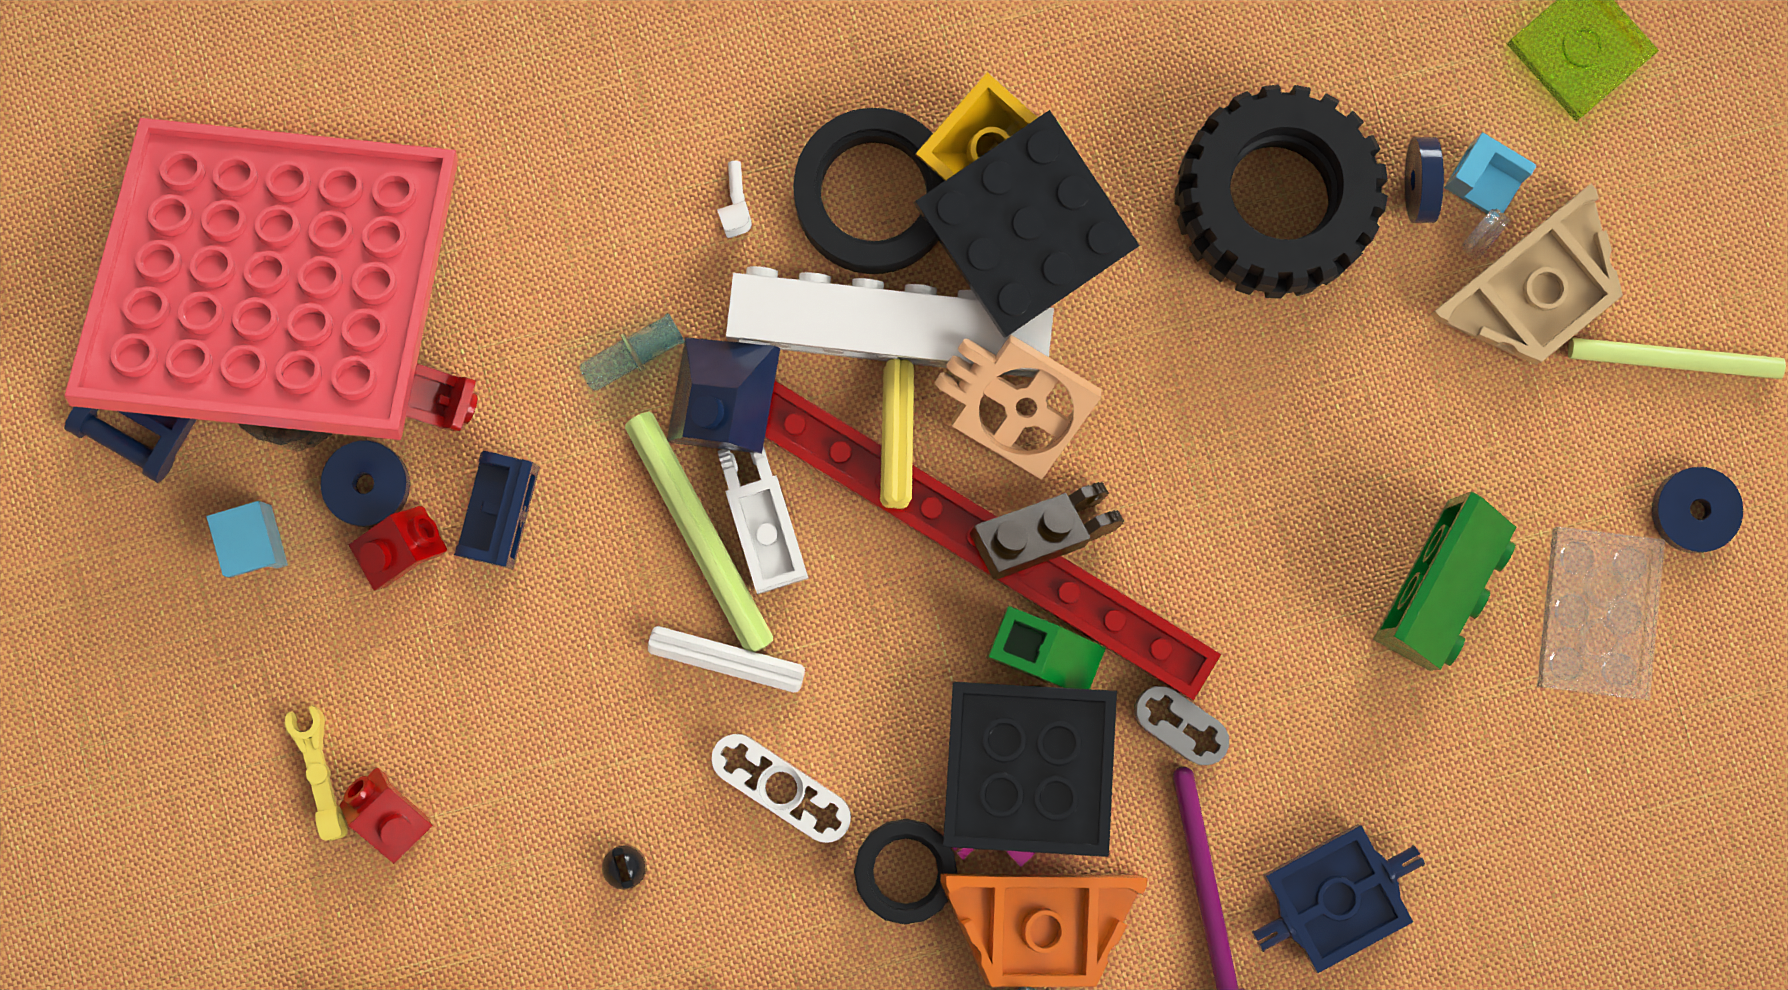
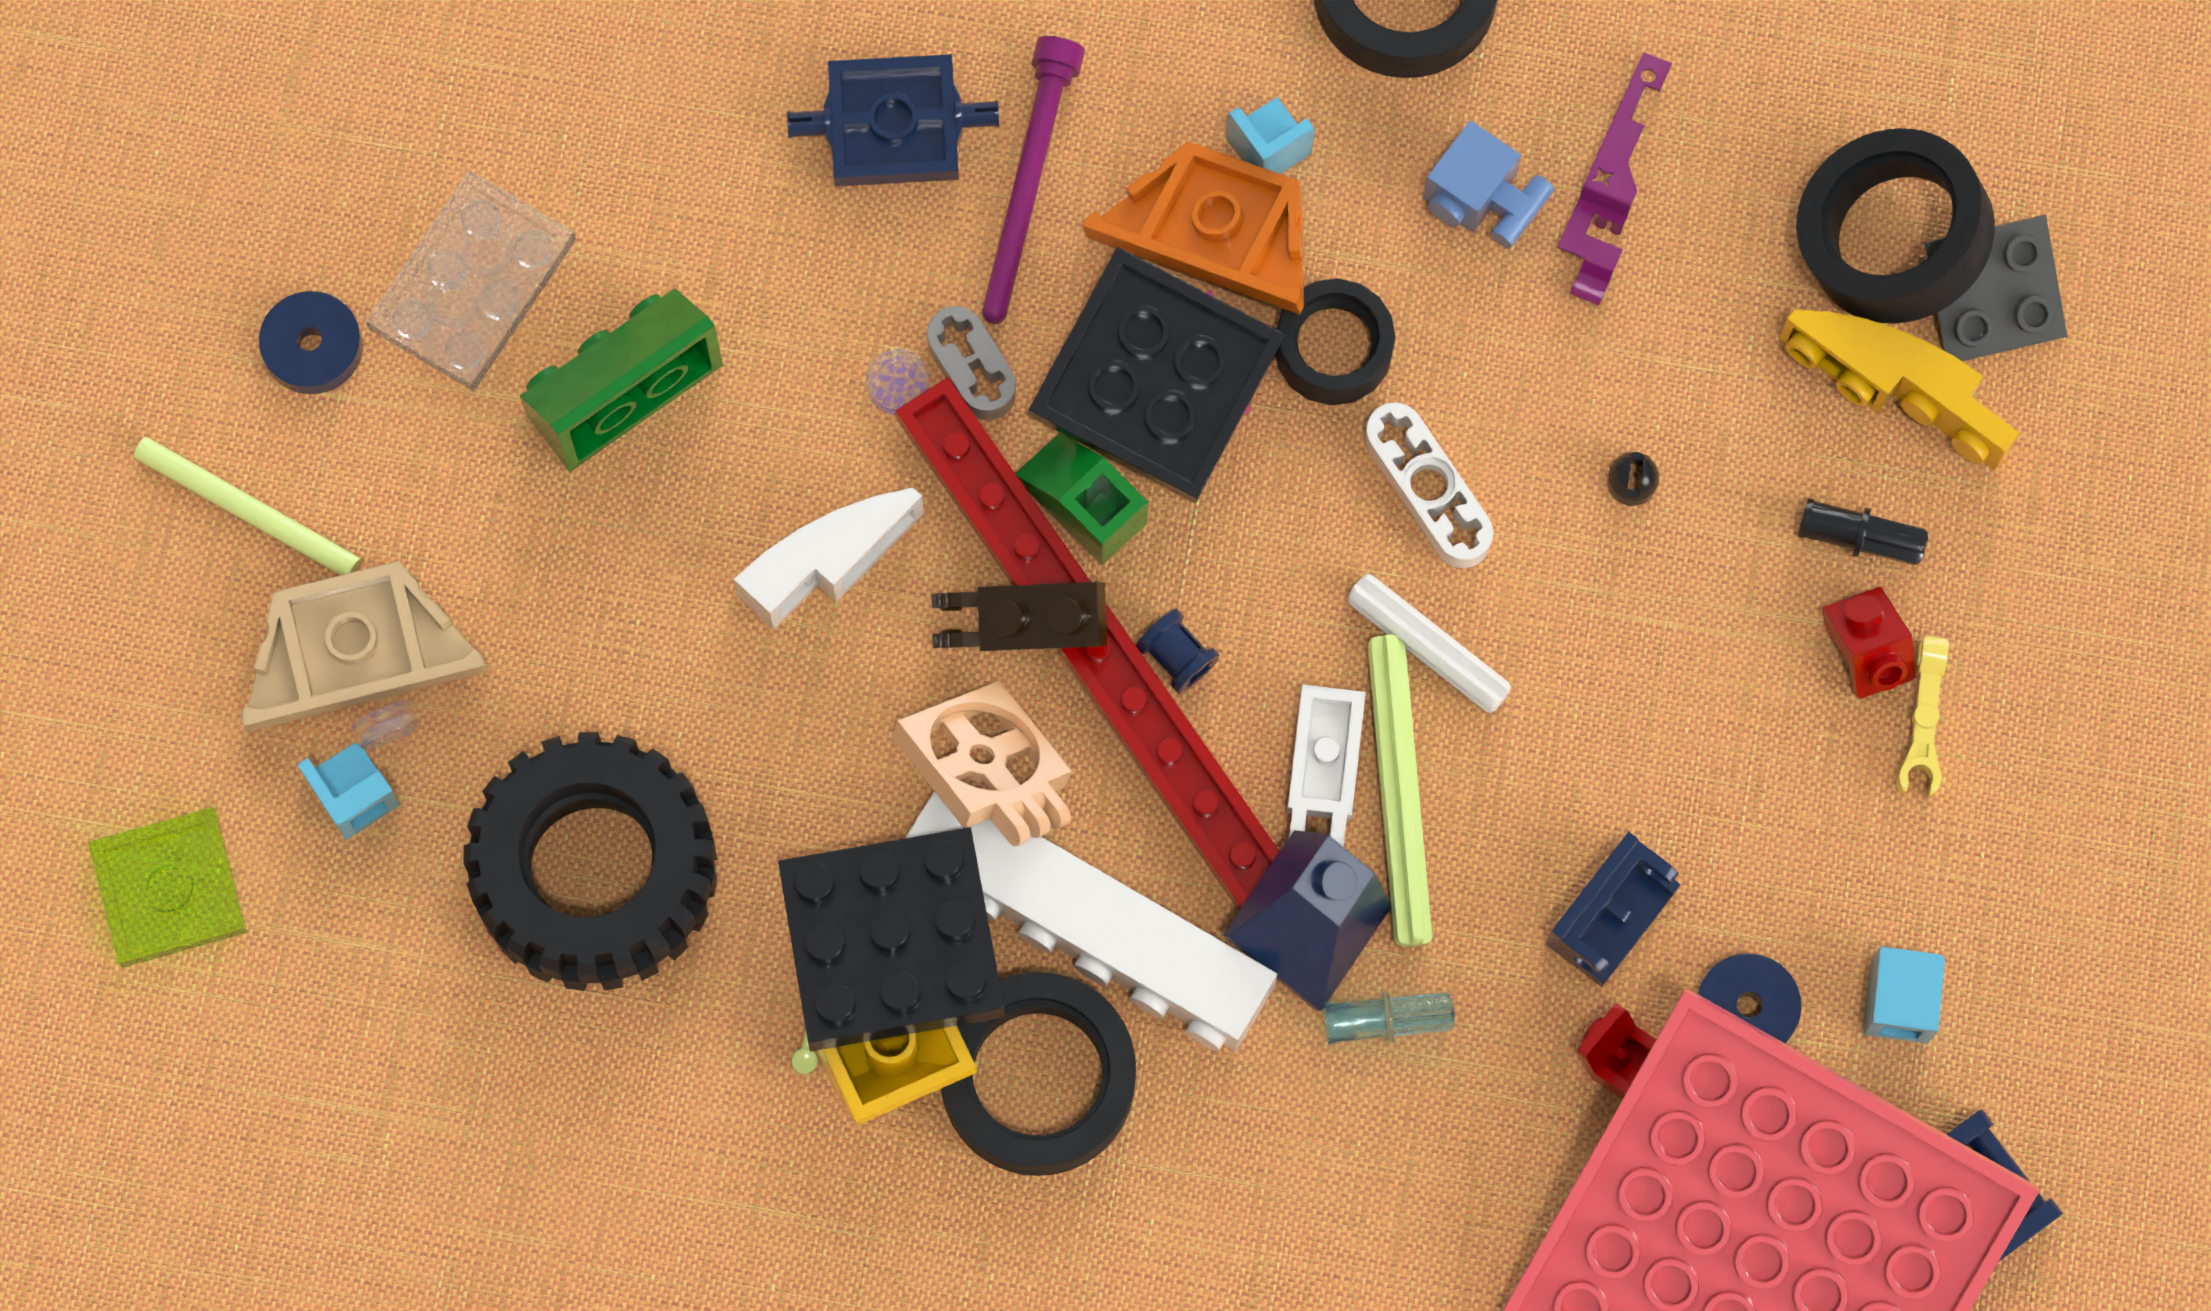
camera: 155 degrees left, 10 degrees down
red bracket [348,506,447,591] -> none
white hand [717,161,752,238] -> none
light yellow axle [880,359,914,509] -> none
dark blue piece [1405,137,1444,223] -> none
none -> white slope [734,488,924,630]
none -> clear tile [866,349,930,415]
none -> dark blue bush [1136,609,1220,694]
none -> black axle [1798,498,1928,565]

